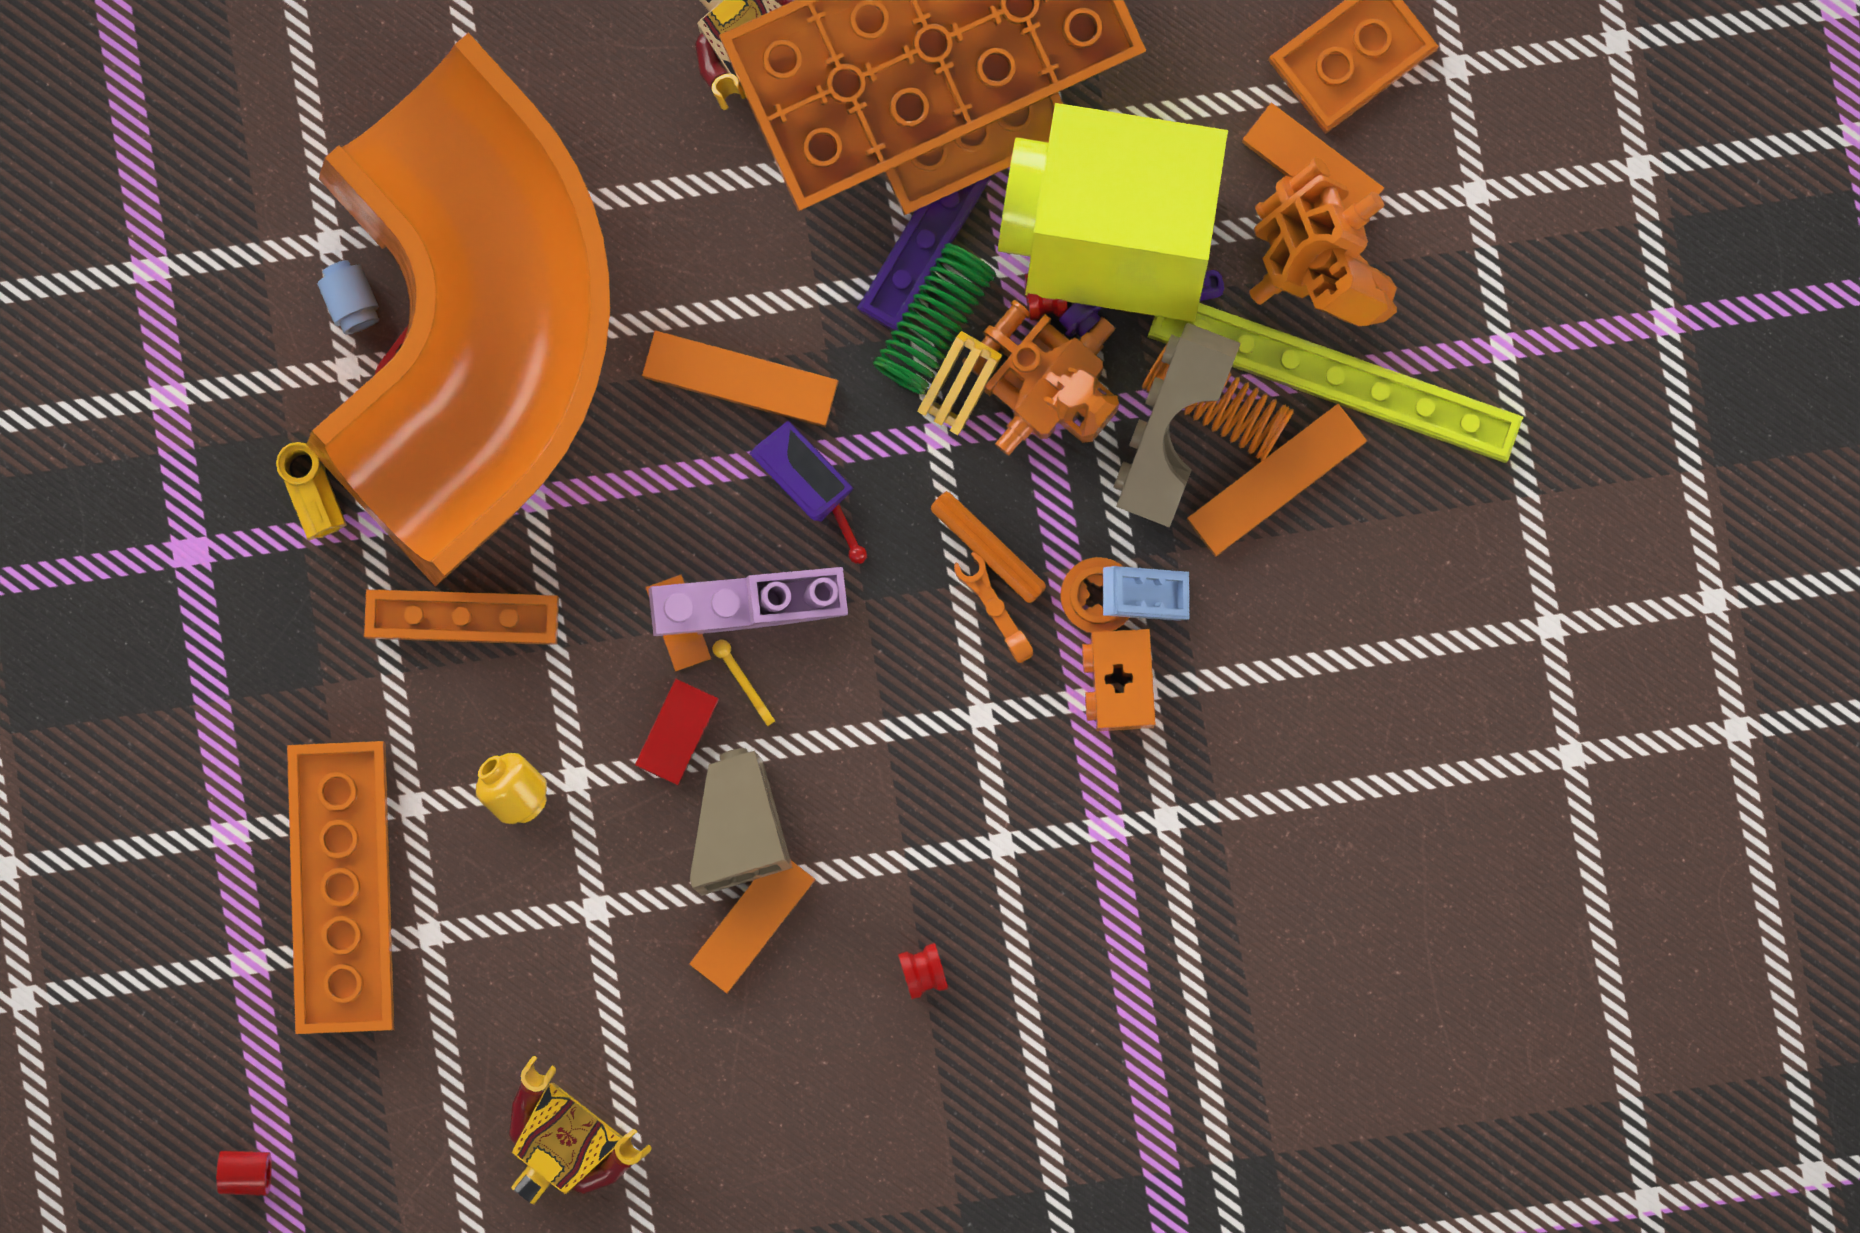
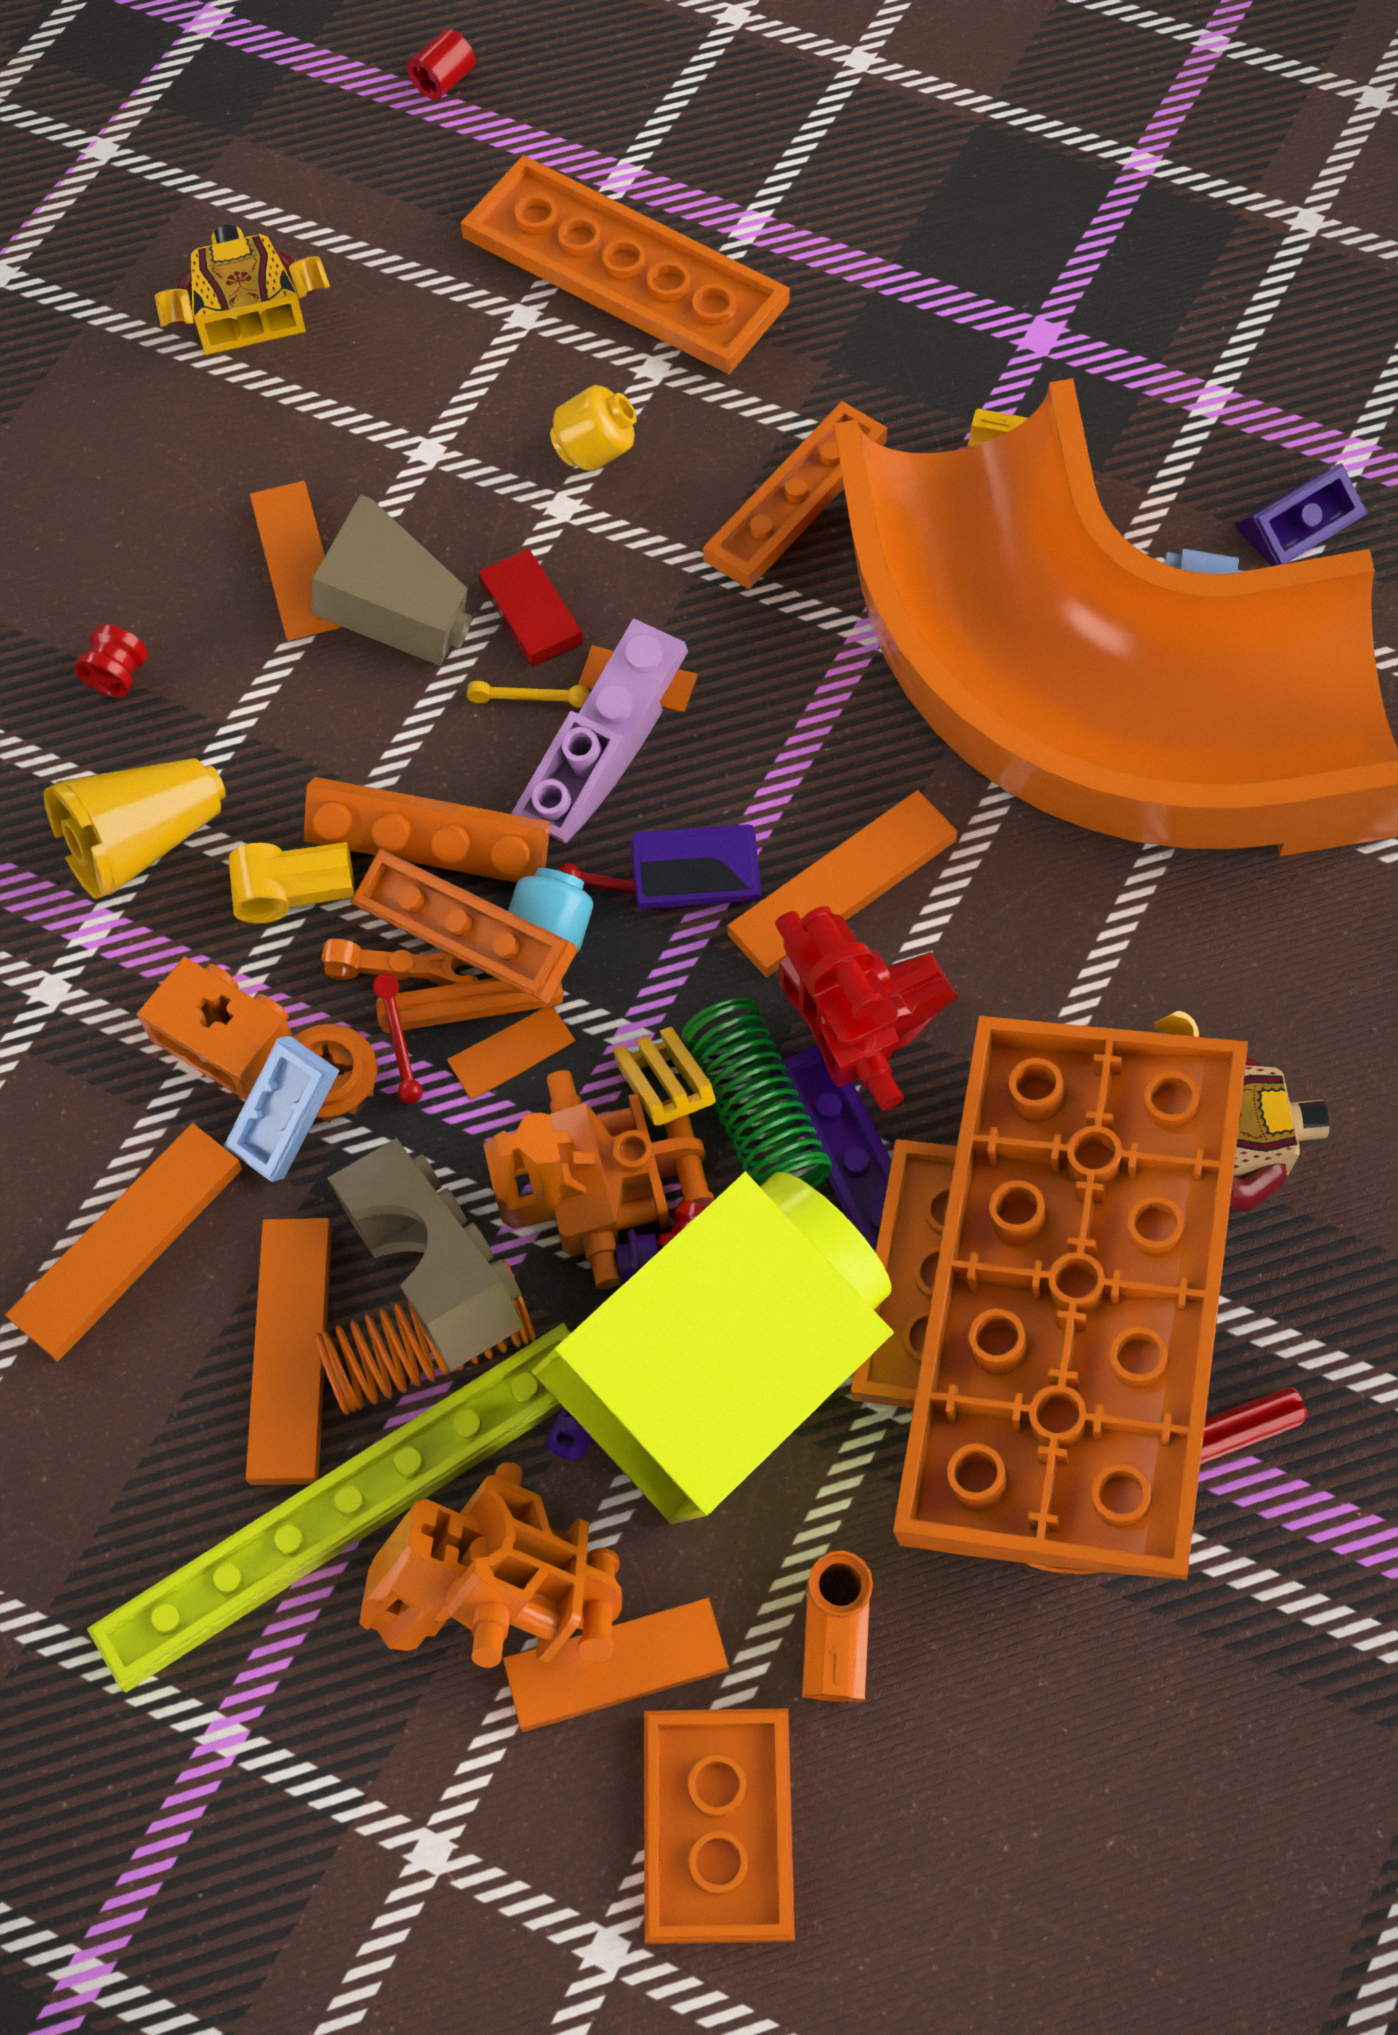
camera: 125 degrees right, 20 degrees down
none -> orange tile [5,1123,243,1362]
none -> yellow cone [43,758,226,899]
none -> yellow piece [229,842,356,924]
none -> orange plate [303,777,551,883]
none -> orange tile [350,849,579,1004]
none -> red hinge [373,973,423,1104]
none -> orange sticker [446,1006,576,1100]
none -> medium azure head [508,868,593,953]
none -> red piece [775,906,959,1111]
none -> orange piece [802,1550,873,1702]
none -> dark purple slope [1235,463,1368,566]

